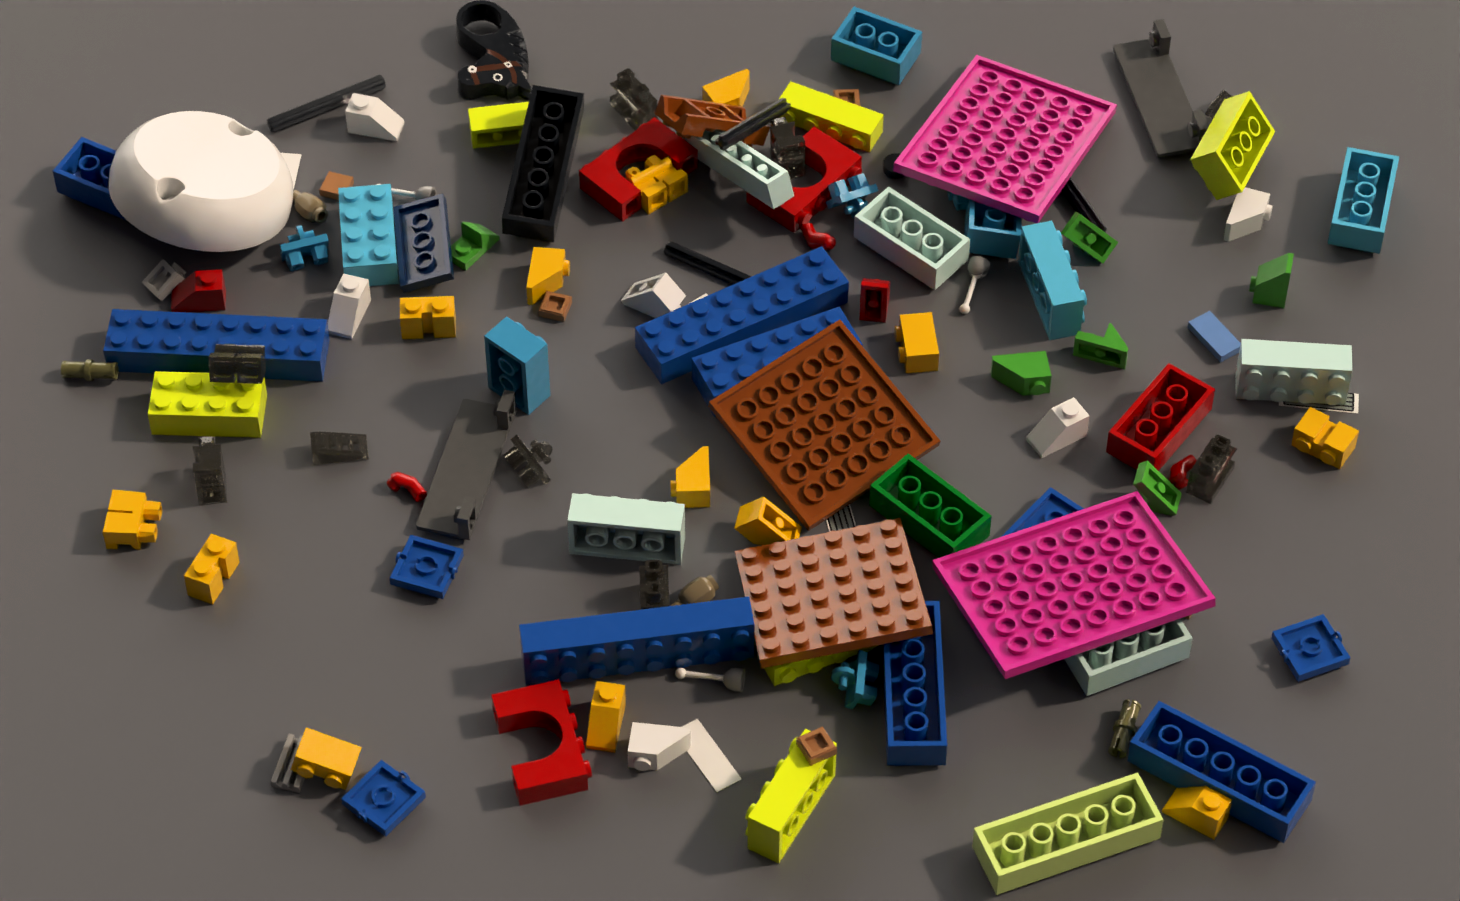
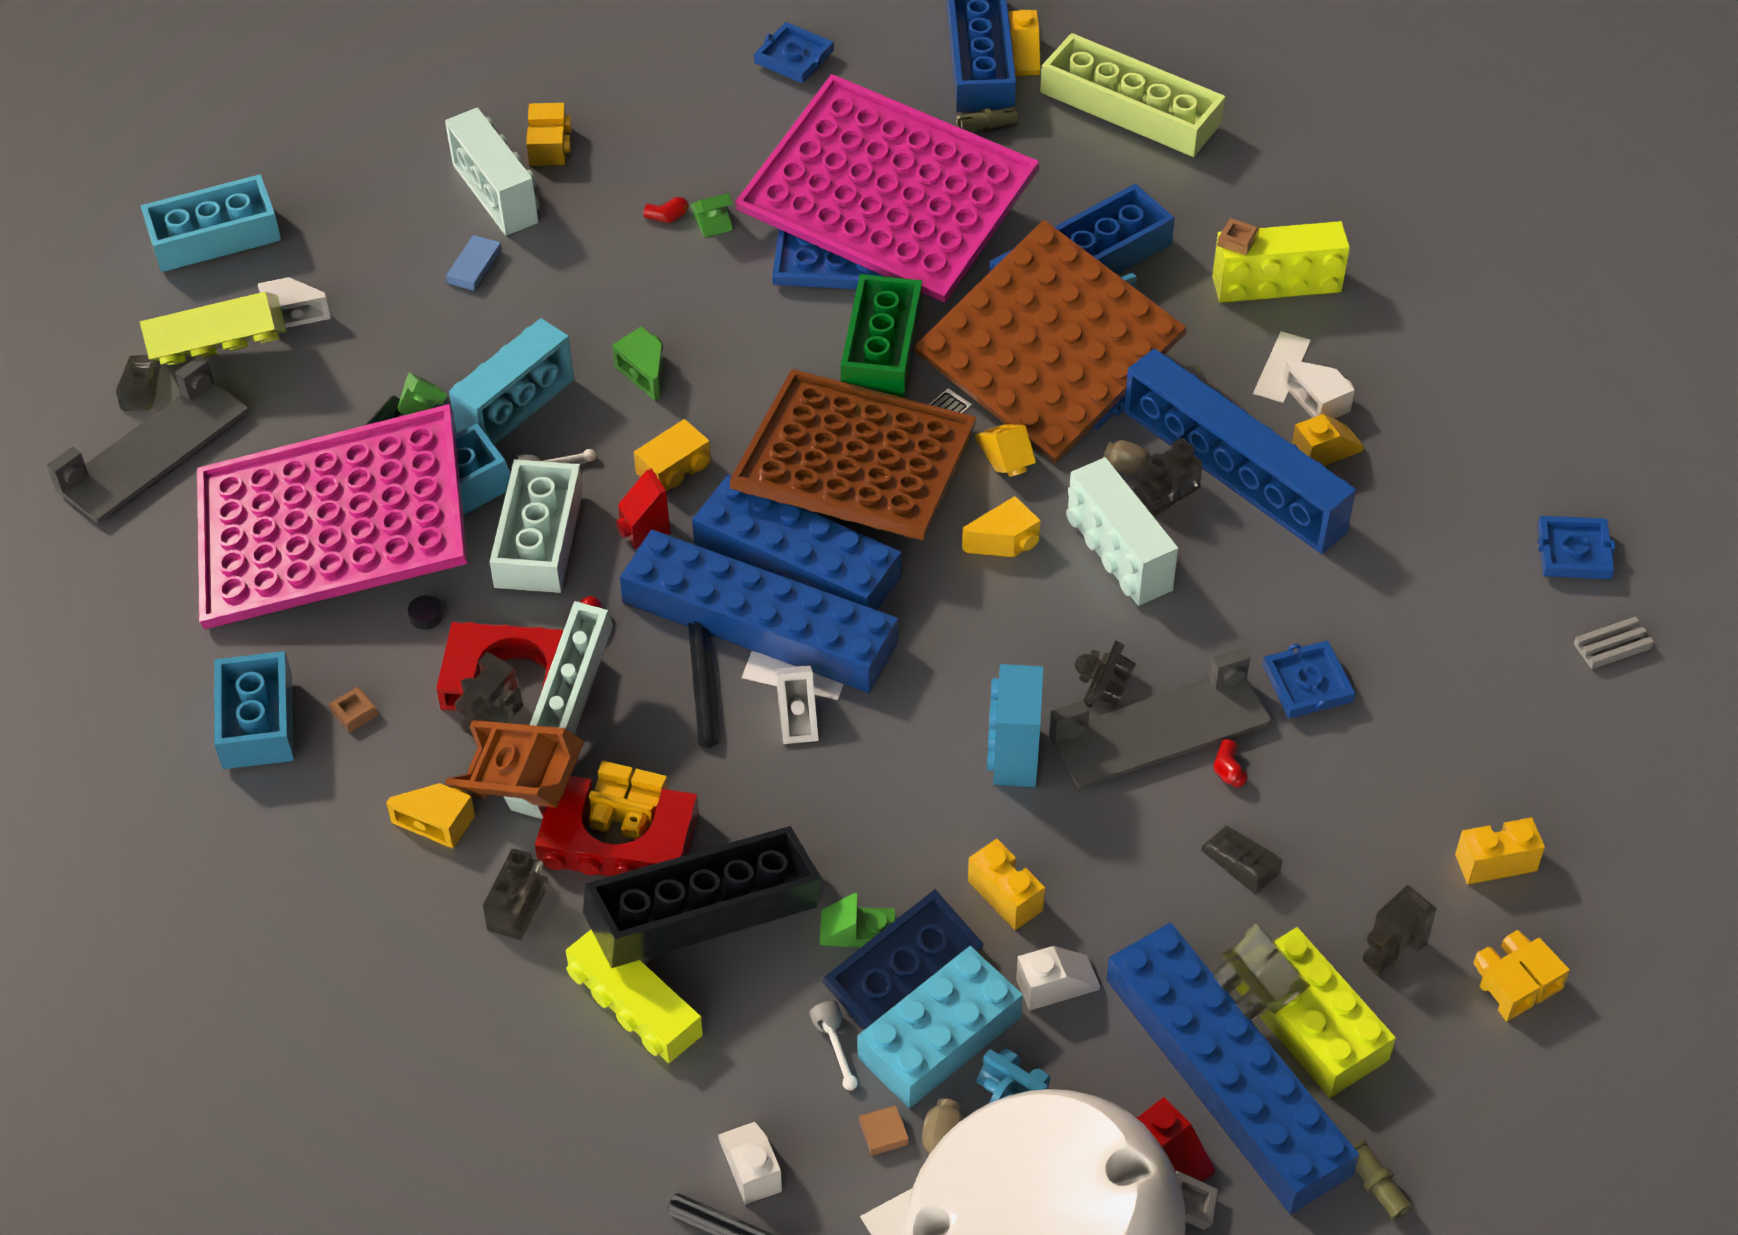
camera: 125 degrees left, 0 degrees up
yellow brick [290,727,362,790] -> none
black animal [456,0,531,100] -> none
red arch [491,679,592,806] -> none
yellow slope [526,247,570,305] -> none
medium nougat tile [538,291,572,322] -> none
black axle [715,98,791,150] -> none
neon yellow brick [777,81,884,152] -> none
dark azure hips [826,173,879,218] -> none
white slope [1026,397,1089,458] -> none
bright green slope [1073,323,1129,369] -> none
red brick [1106,363,1215,471] -> none
clear smoke hips [1186,434,1237,504] -> none
bright green slope [1249,253,1294,308] -> none

